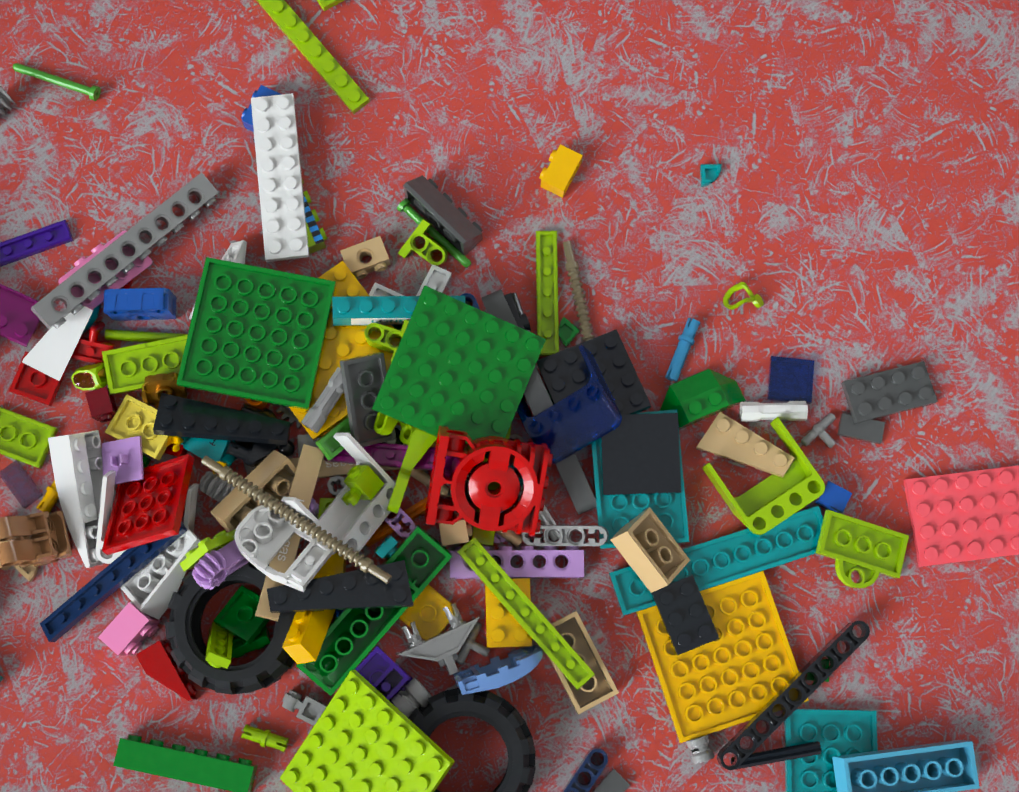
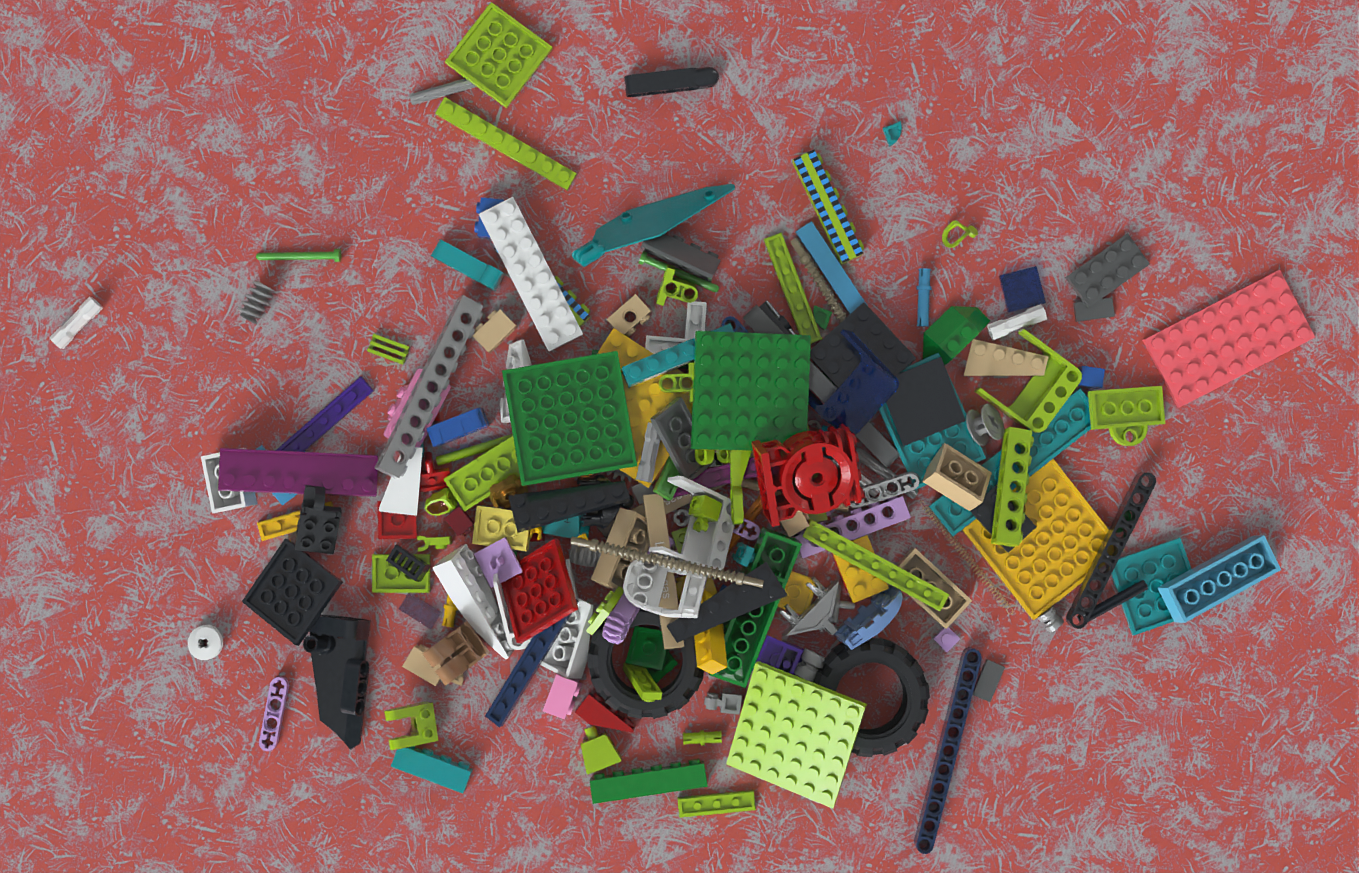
camera: 20 degrees left, 10 degrees up
yellow brick [539,144,583,198] -> none
light grey piece [801,413,836,448] -> none
none -> lime tile [367,333,410,365]
none -> black slope [386,544,430,582]
none -> lime plate [417,536,452,551]
none -> teal beam [431,239,505,291]
none -> tan brick [473,310,517,354]
none -> teal wing [572,184,735,267]
none -> lime torso [581,725,622,775]
none -> black piece [624,67,719,97]
none -> brick [792,150,864,265]
none -> dark azure tile [795,221,868,314]
none -> light grey axle [855,447,918,499]
none -> tan piece [920,501,1013,614]
none -> lavender plate [932,627,960,652]
none -> light grey piece [966,403,1004,446]
none -> lime brick [991,427,1034,547]

